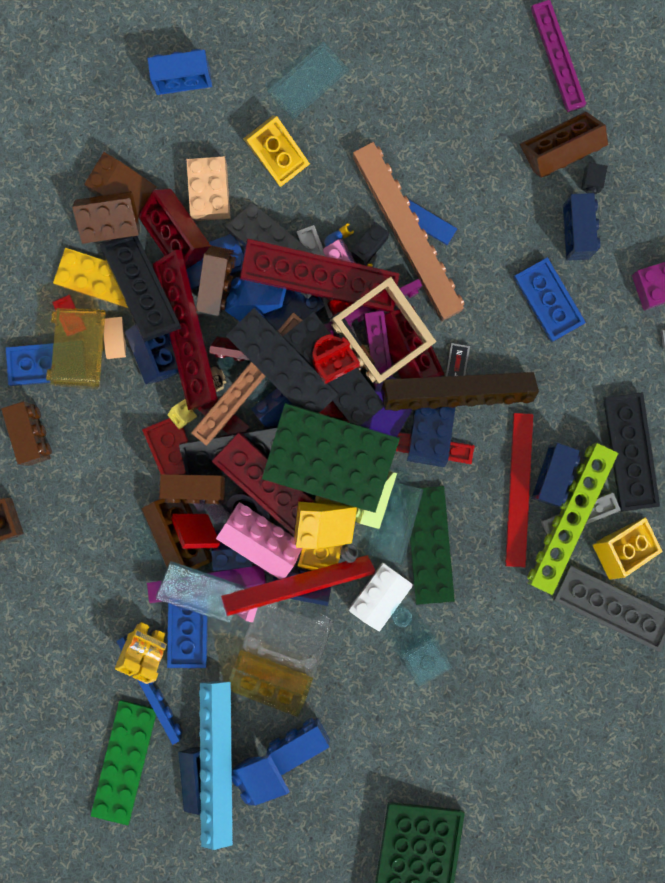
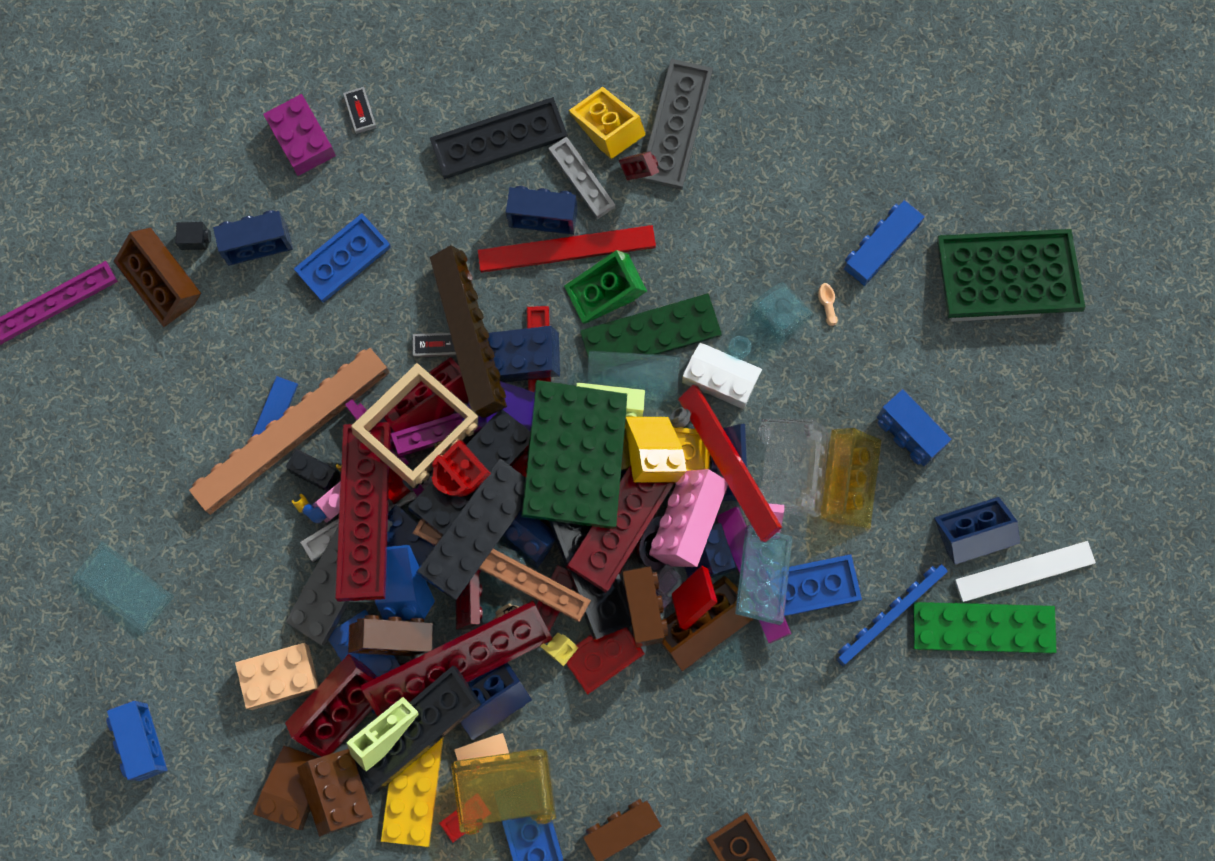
camera: 100 degrees left, 10 degrees down
yellow hips [115,622,167,684] -> none
medium azure brick [199,681,233,850] -> none
blue slope [232,756,290,806] -> none
yellow slope [243,115,310,187] -> none
lime brick [527,443,618,595] -> none
none -> yellowish green slope [346,697,419,771]
none -> green slope [564,250,647,324]
none -> dark red plate [618,151,659,181]
none -> light nougat piece [818,283,838,326]
none -> blue brick [844,200,925,286]
none -> white tile [954,541,1096,603]

